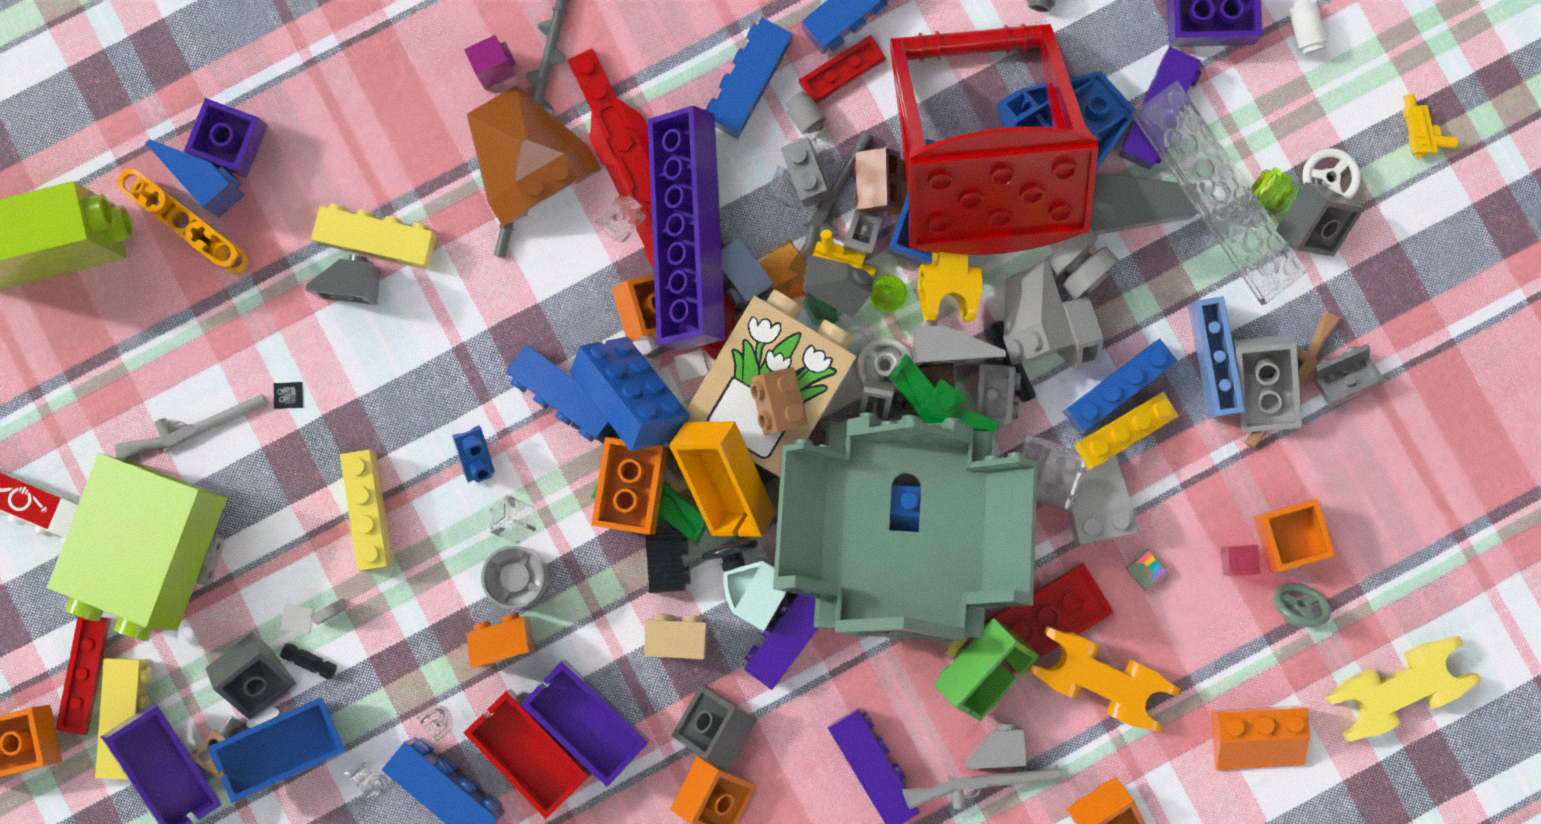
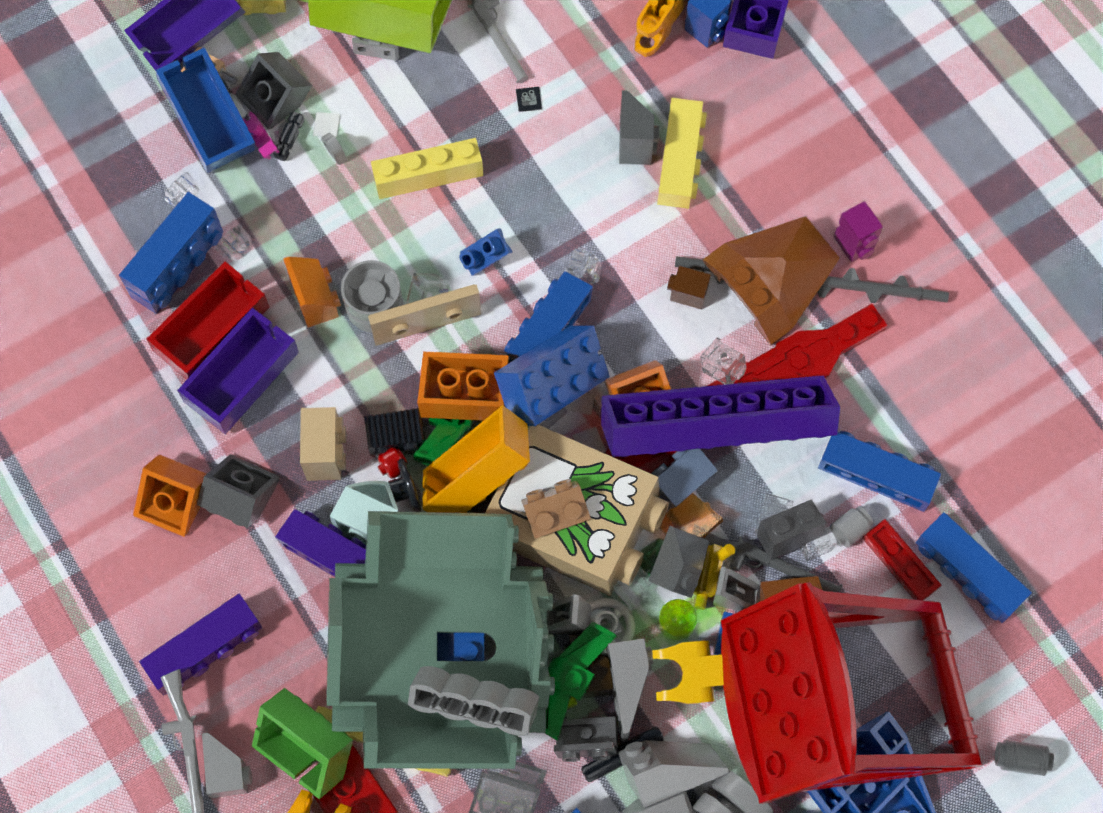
camera: 80 degrees right, 15 degrees down
none -> dark pink piece [242,112,279,160]
none -> tan plate [368,284,481,346]
none -> red piece [377,448,408,479]
none -> light grey brick [408,666,539,736]
none -> clear piece [566,247,602,284]
none -> reddish brown brick [667,266,711,309]

